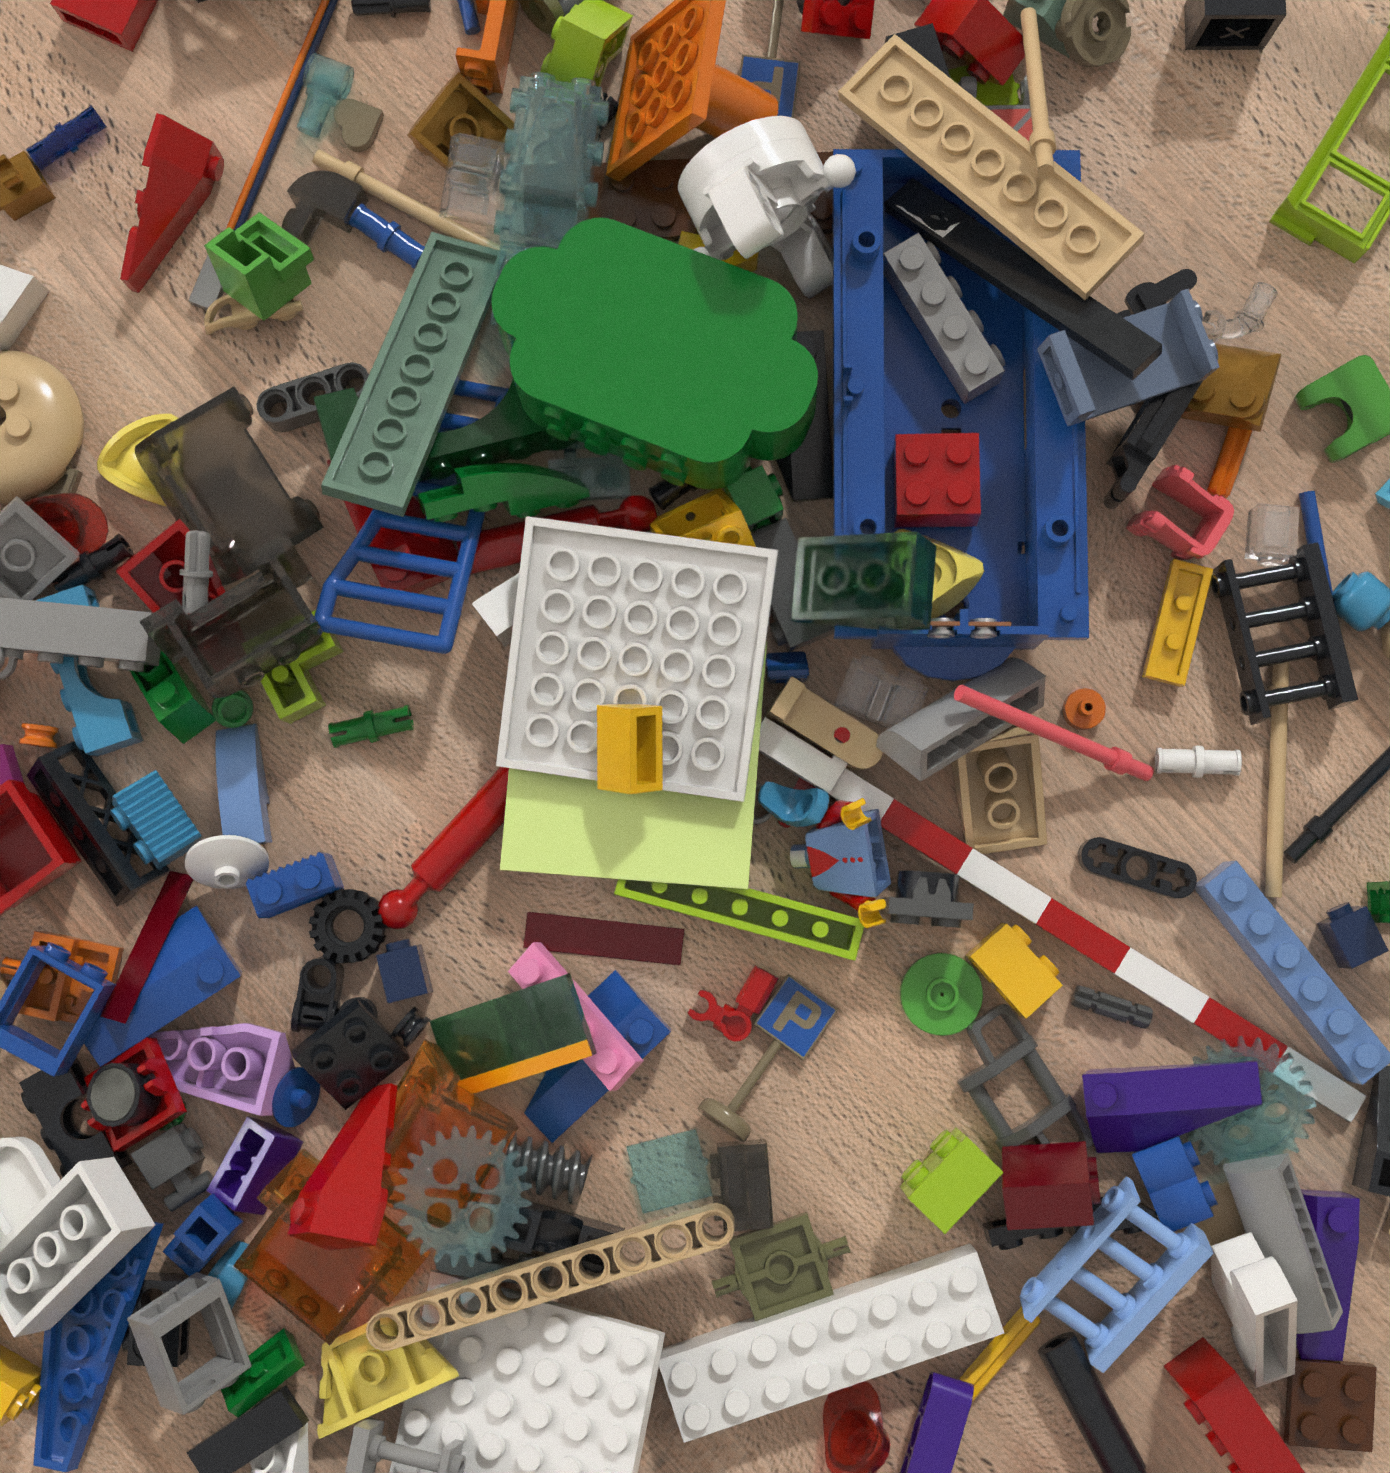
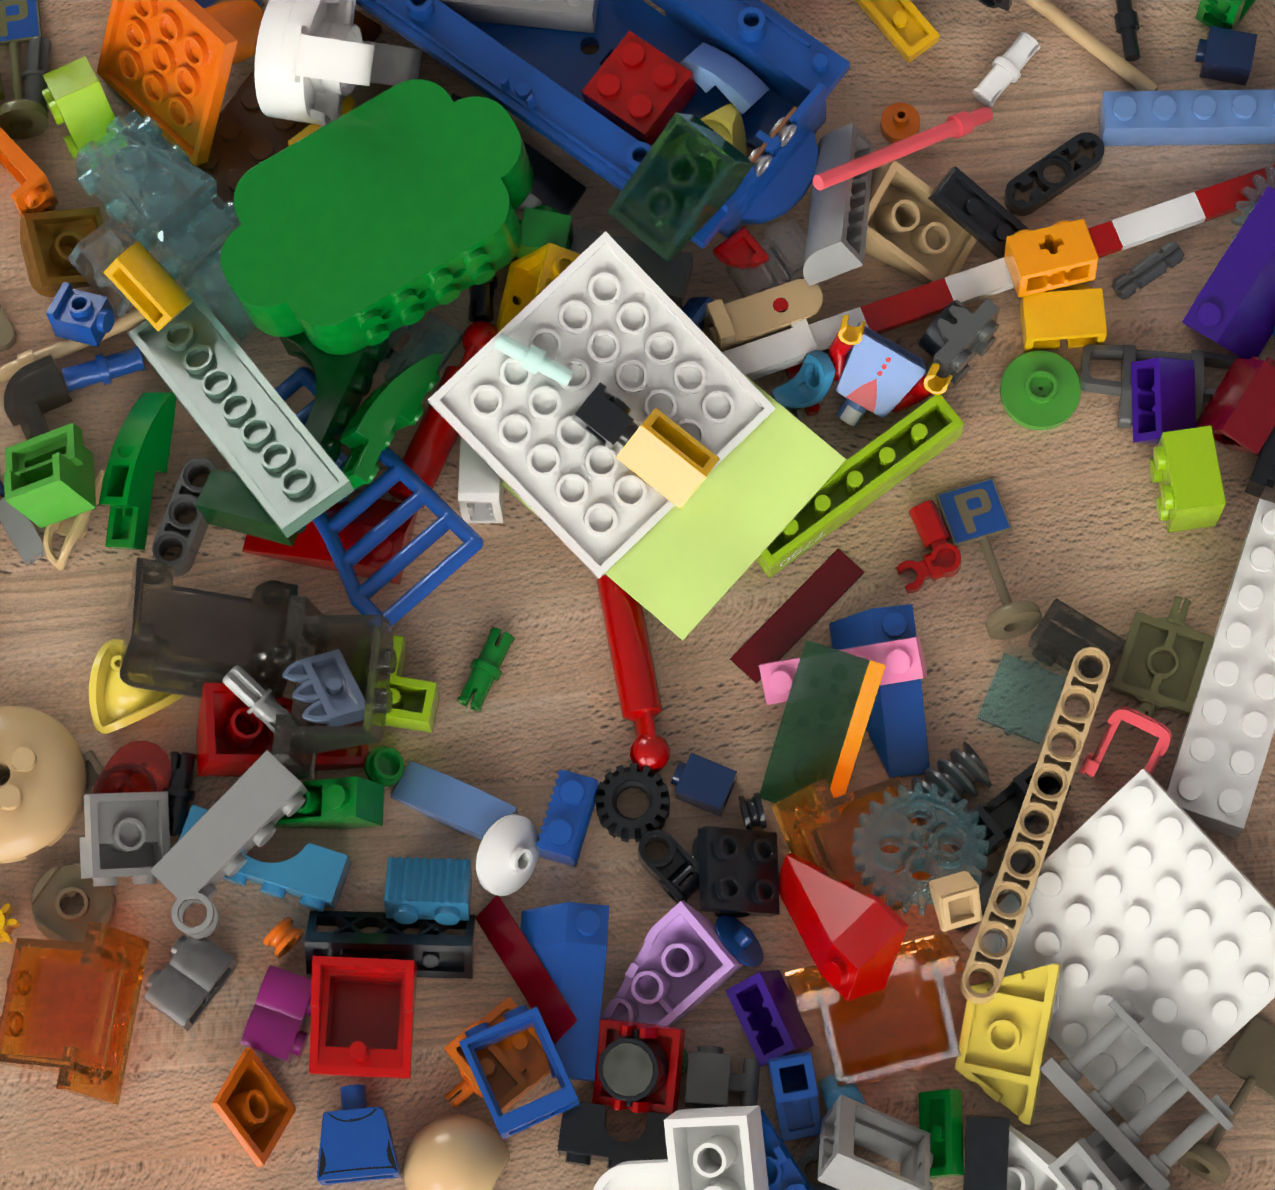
camera: 50 degrees left, 10 degrees down
none -> blue brick [46,282,115,347]
none -> green slope [99,392,177,550]
none -> yellow brick [103,241,193,332]
none -> sand blue plate [283,649,369,730]
none -> light aqua bar [494,333,574,386]
none -> black brick [572,382,639,450]
none -> light blue slope [679,43,770,114]
none -> red tile [713,226,769,269]
none -> black tile [928,166,1030,259]
none -> tan slope [929,871,983,932]
none -> light orange brick [1004,219,1098,298]
none -> coral piece [1079,705,1172,779]
none -> dark purple brick [1131,357,1196,444]

